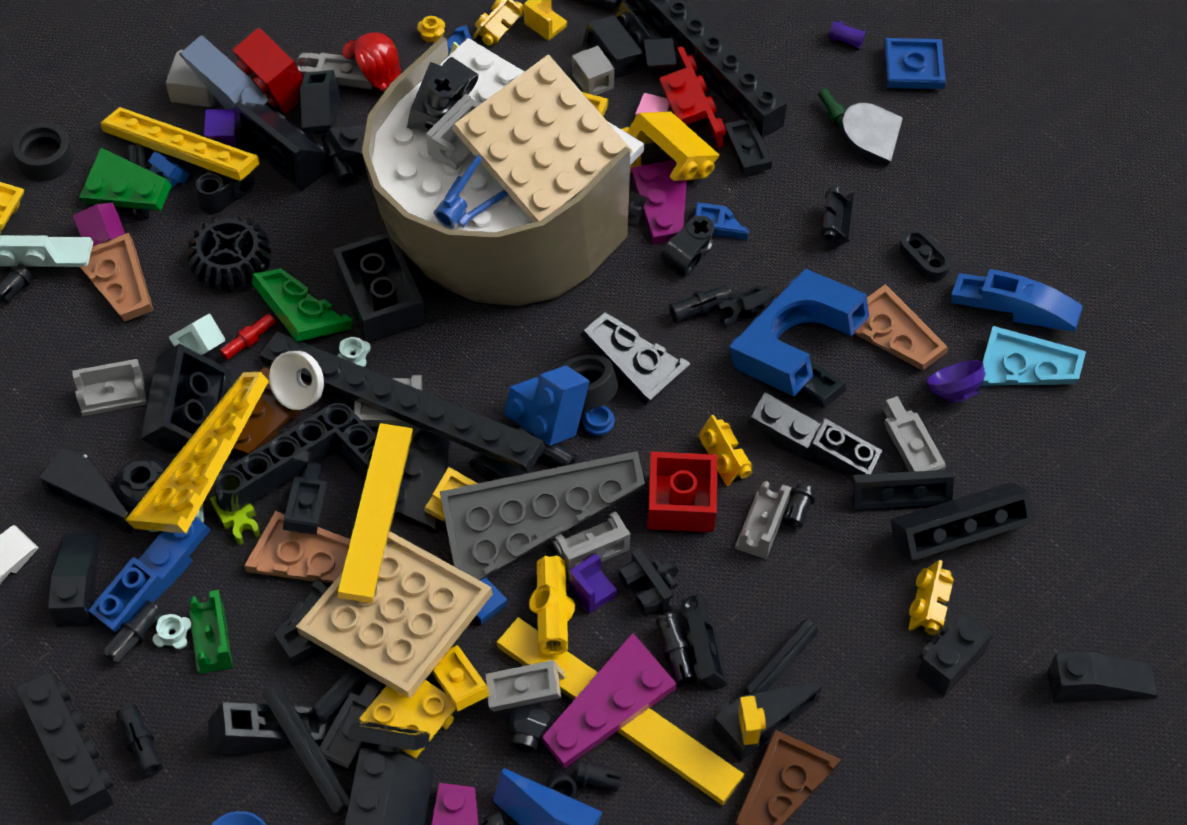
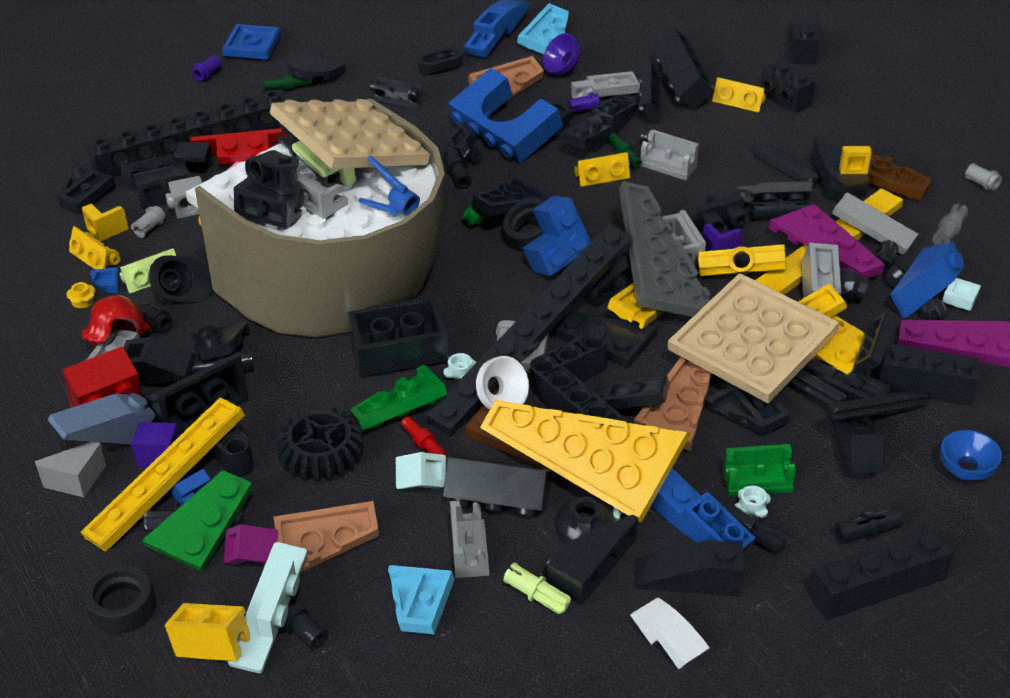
camera: 80 degrees left, 15 degrees down
yellow tile [338,423,413,604] -> none
red brick [647,452,717,532] -> none
none -> light grey pin [131,206,166,238]
none -> medium azure wing [388,565,454,634]
none -> yellowish green axle [503,562,571,614]
none -> dark purple pin [567,92,600,113]
none -> dark green bar [608,133,642,168]
none -> light grey tile [832,192,918,256]

